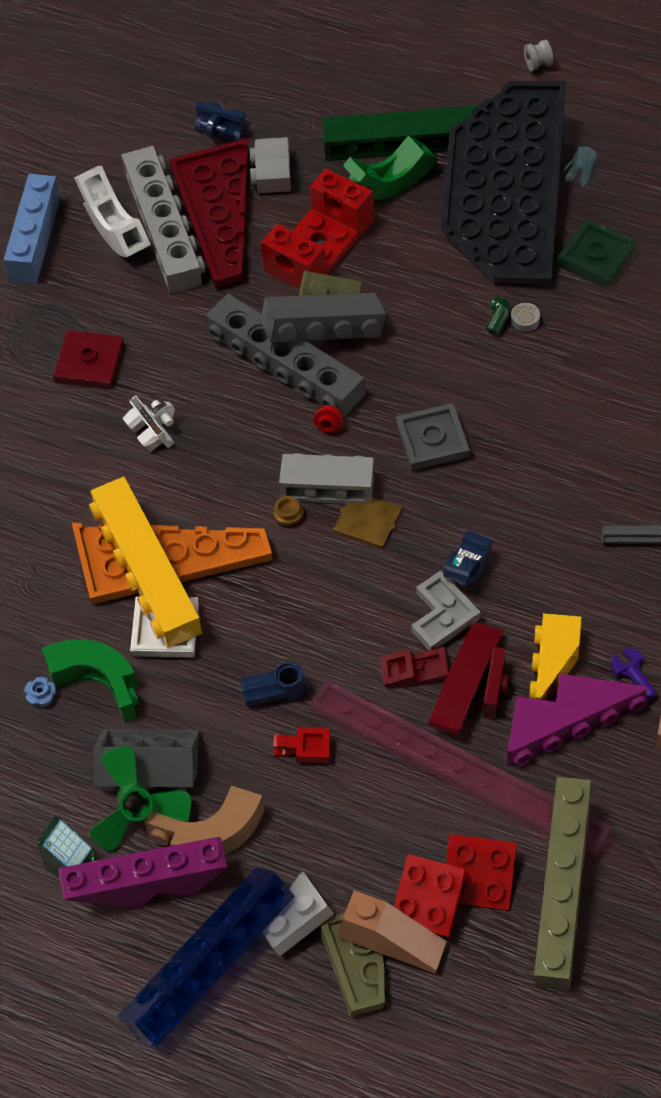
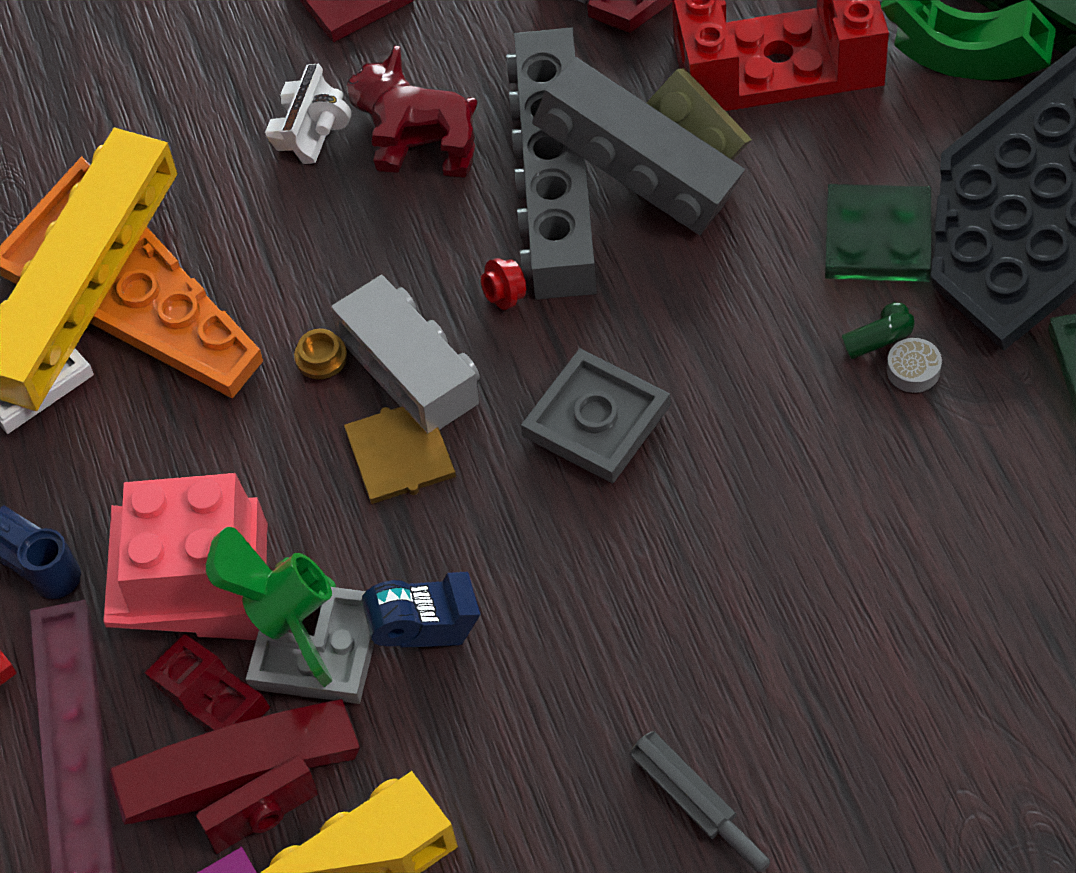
camera: 50 degrees right, 0 degrees up
none -> coral piece [104,473,268,640]
none -> green piece [206,527,336,688]
none -> dark red animal [346,45,478,177]
none -> clear green plate [825,184,931,282]

